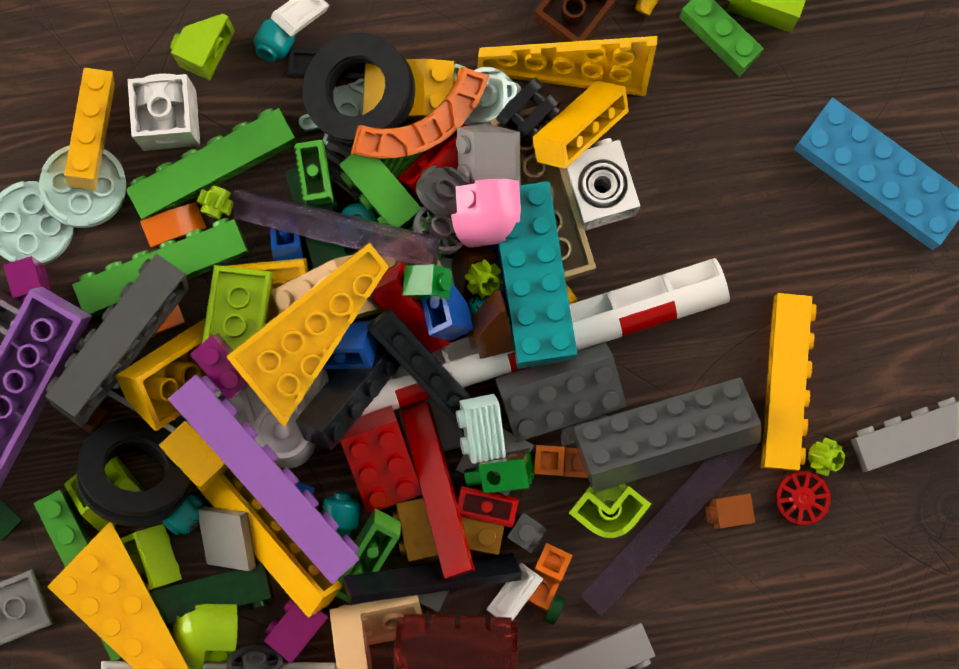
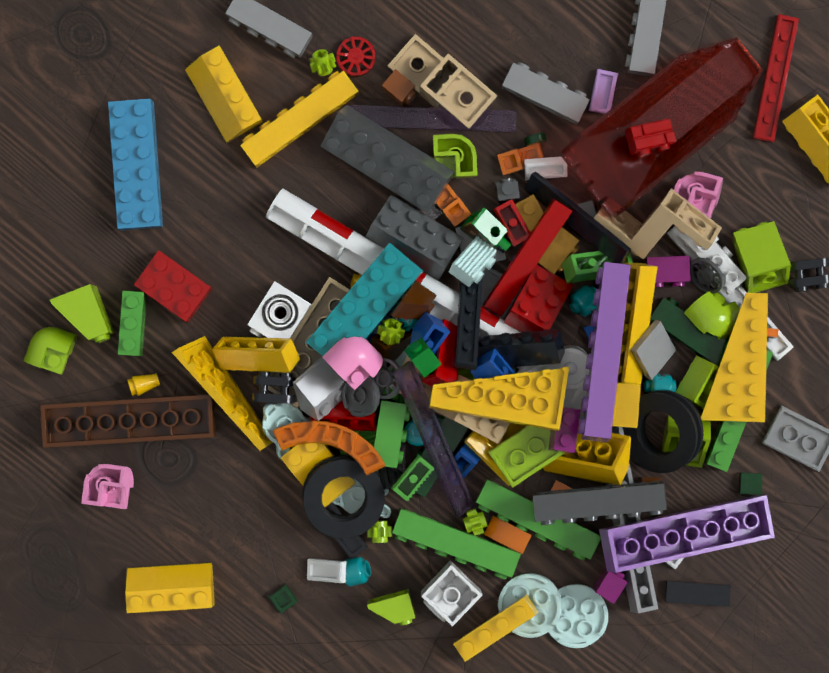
camera: 130 degrees left, 5 degrees up
none -> red brick [134,250,213,322]
none -> yellow slope [185,45,263,143]
none -> lime gear [367,520,392,543]
none -> tan bracket [388,34,497,129]

